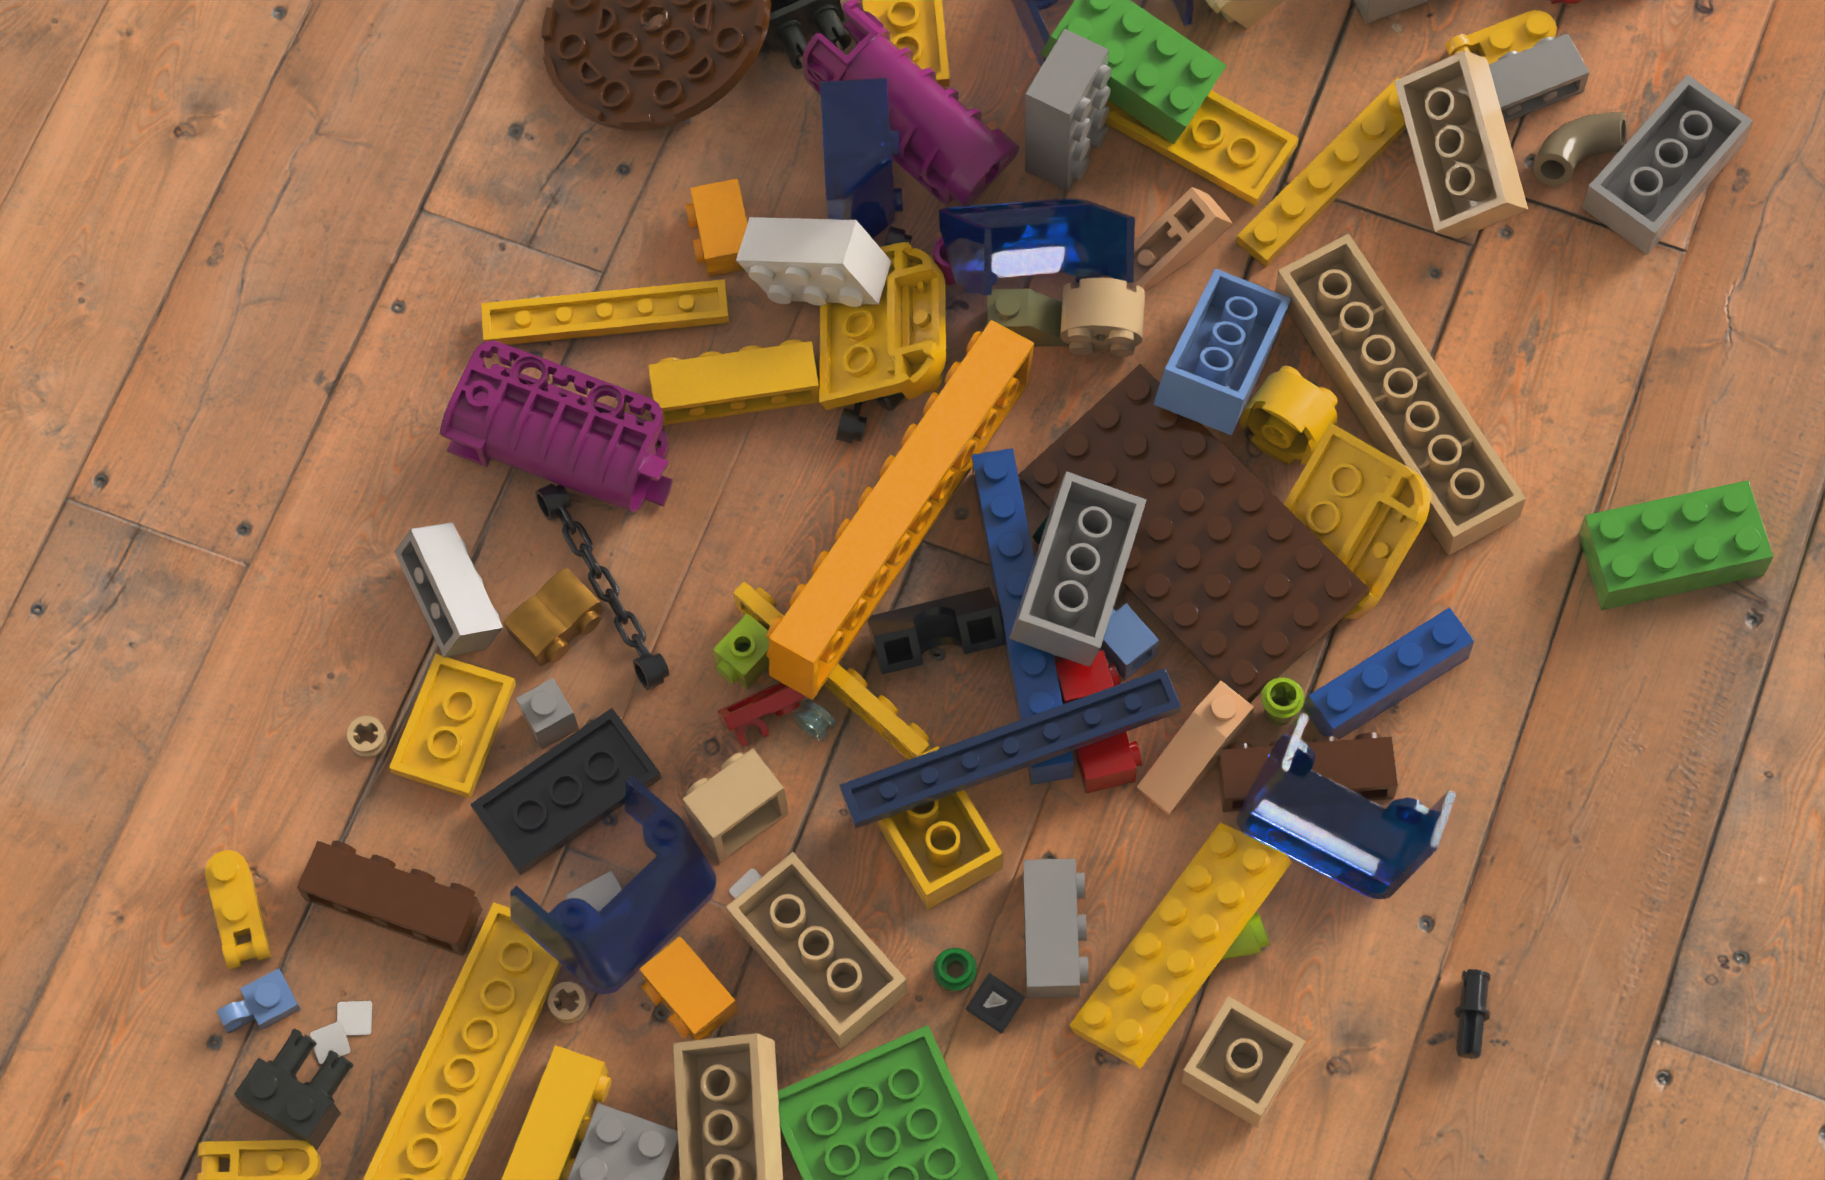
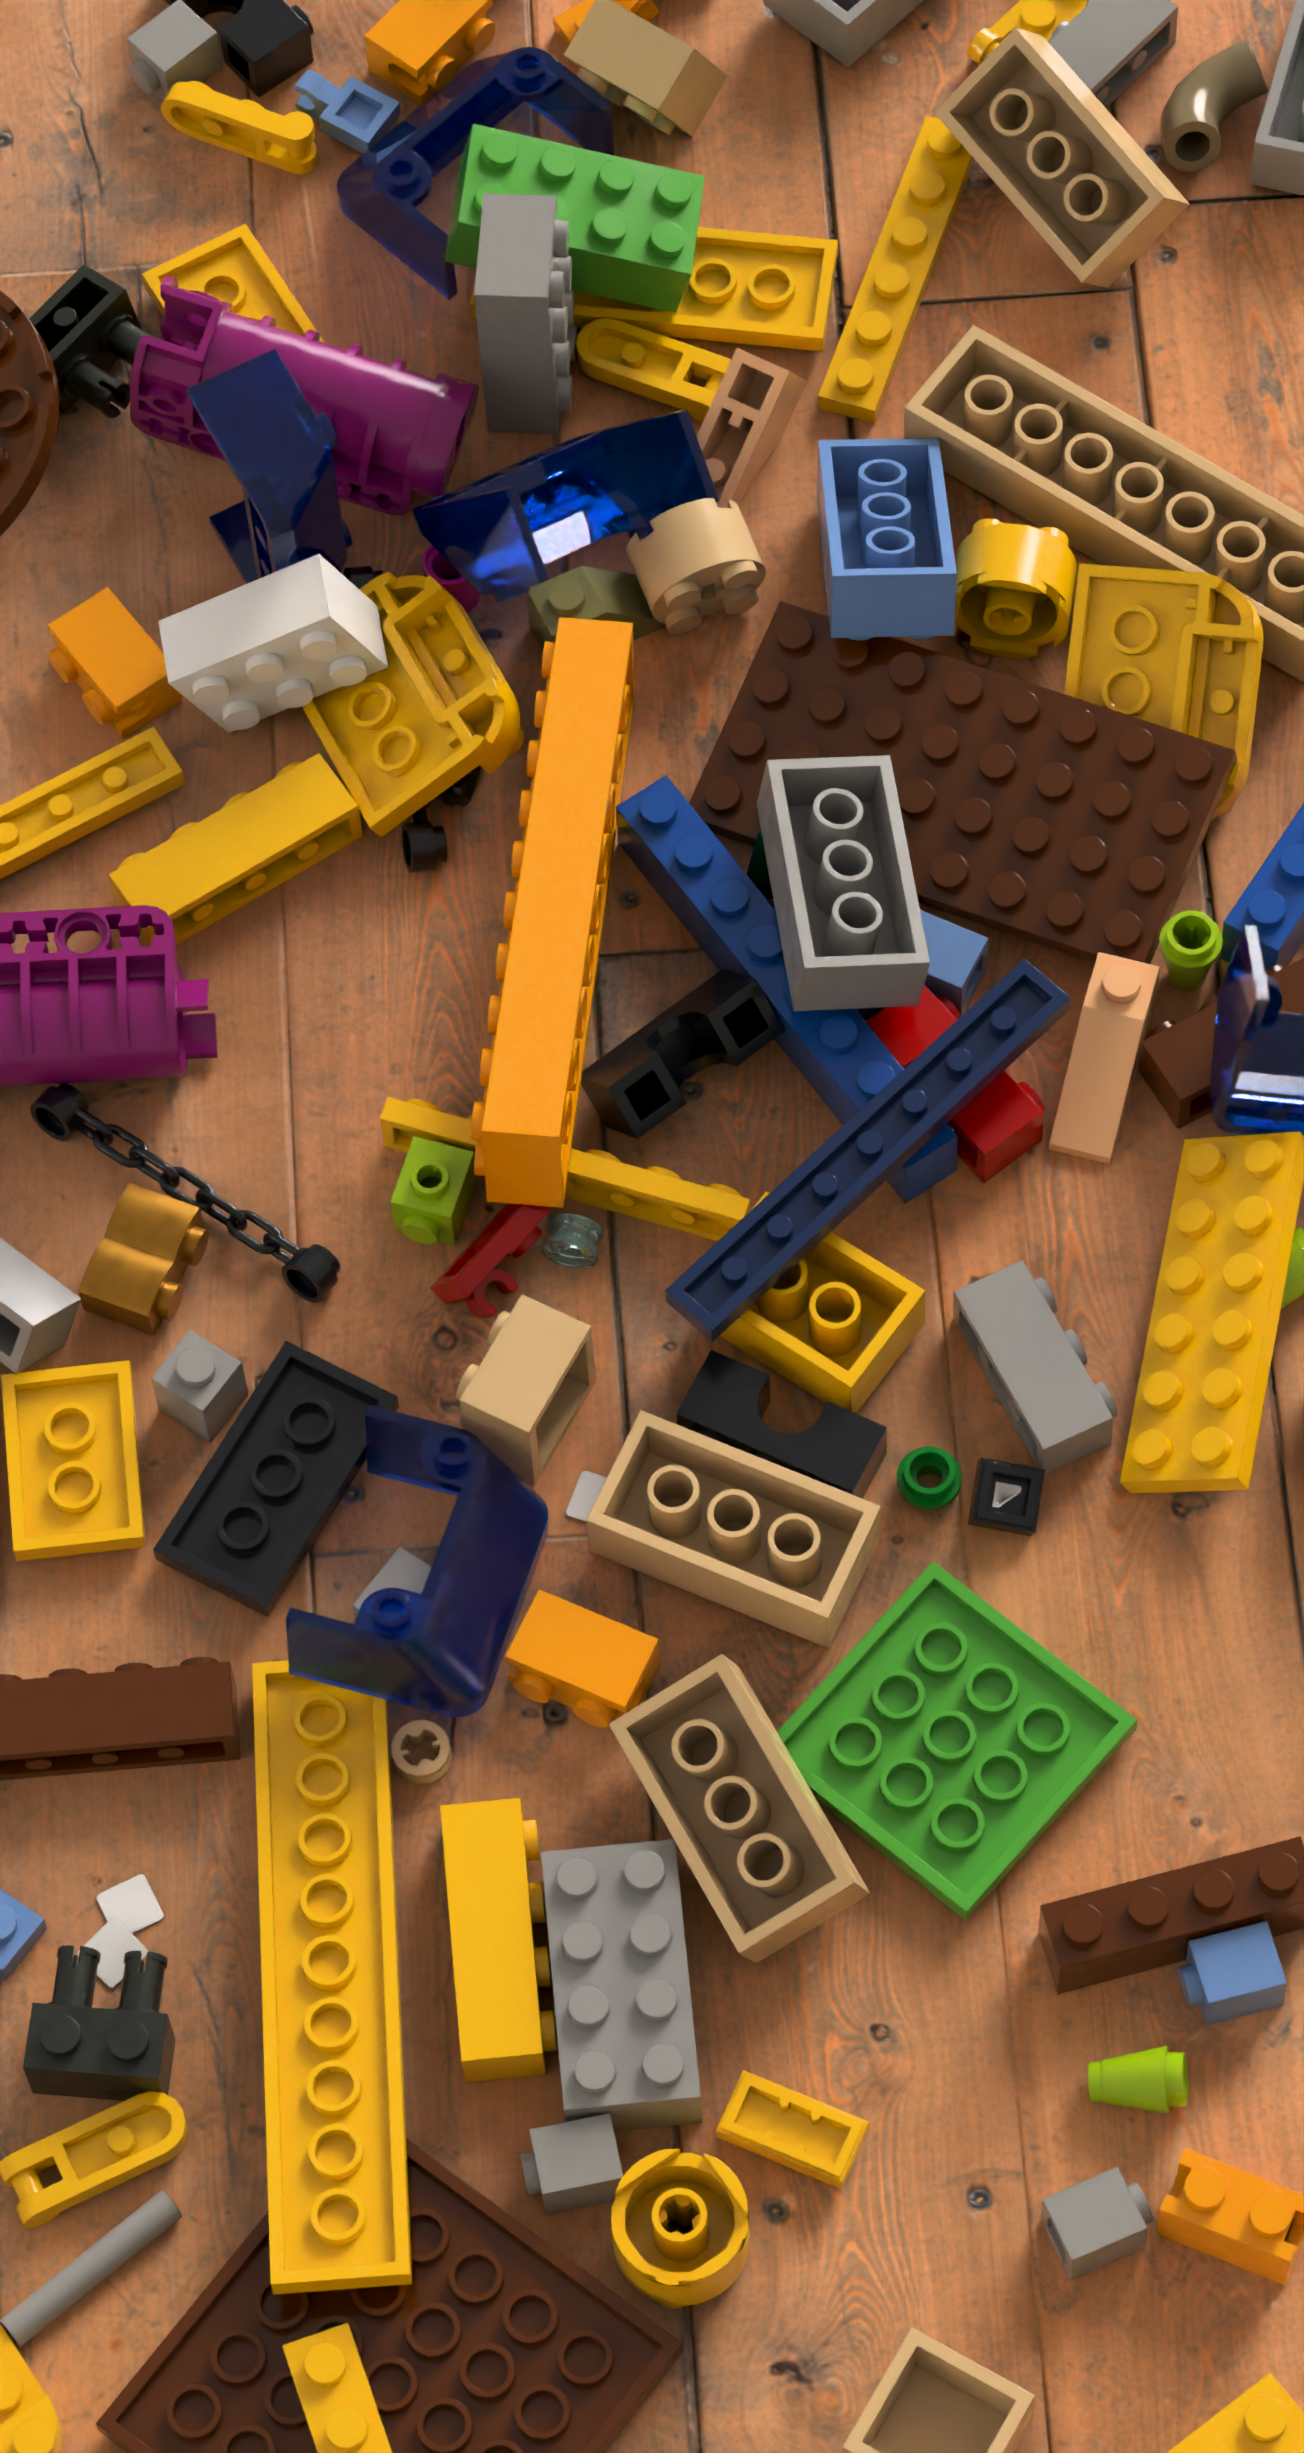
camera: 25 degrees left, 5 degrees down
none -> yellow plate [576,318,731,423]
none -> black arch [676,1350,887,1499]

